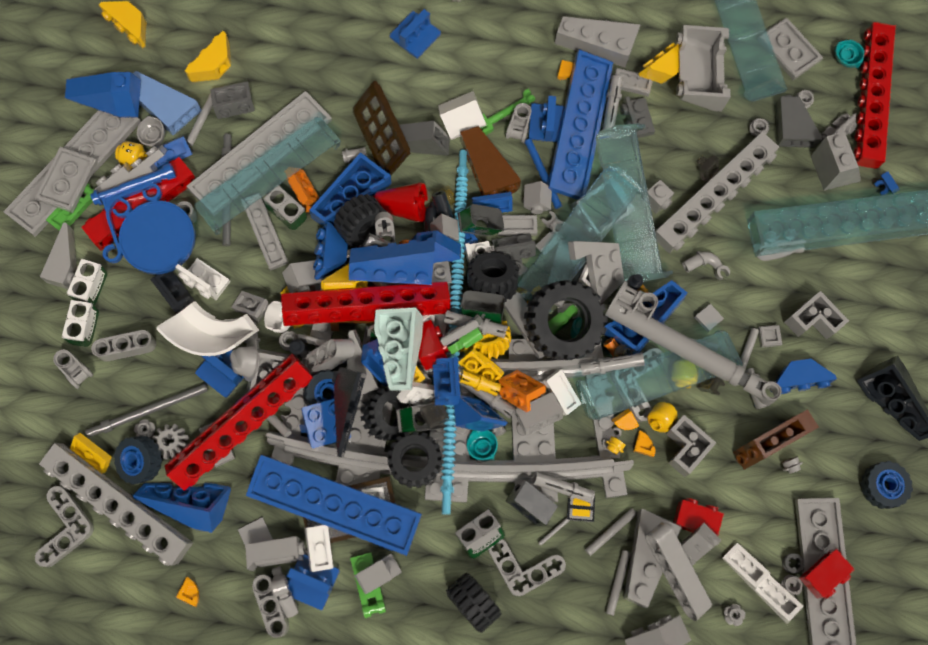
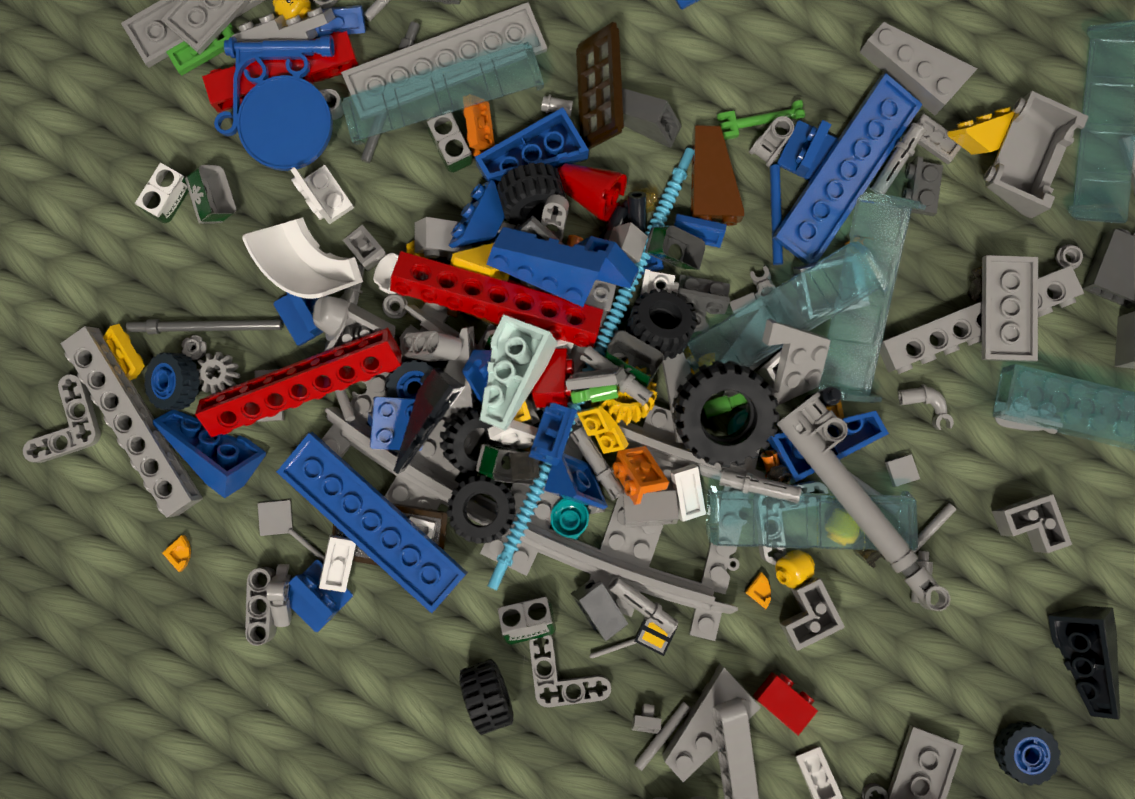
camera: 25 degrees right, 10 degrees up
light grey slope [40,222,77,289] -> none
light grey piece [53,350,94,389] -> none
white piece [67,259,107,305] -> none
light grey beam [91,330,156,362] -> none
black hinge [150,271,195,314] -> none
light grey tile [241,193,289,271] -> none
light grey window [245,536,306,571] -> none
black cylinder [289,339,309,358] -> none
bright green plate [350,552,386,618] -> none
light grey slope [354,553,402,595] -> none
white slope [438,91,486,140] -> none
yellow pin [459,369,501,396] -> none
light grey tile [498,215,537,236] -> none
light grey brick [523,181,552,214] -> none
light orange tile [557,60,574,80] -> none
light grey bar [585,508,637,556] -> none
yellow plate [605,436,626,455] -> none
light orange tile [612,409,639,430] -> none
light grey brick [642,180,674,214] -> none
light grey hinge [680,523,721,566] -> none
reddish brown slope [733,409,819,470] -> none
light grey tile [757,325,782,348] -> none
blue slope [770,359,837,394] -> none
light grey plate [782,456,803,474] -> none
none -> light grey piece [185,165,236,224]
none -> light grey tile [632,704,662,734]
none -> light grey plate [981,255,1038,362]

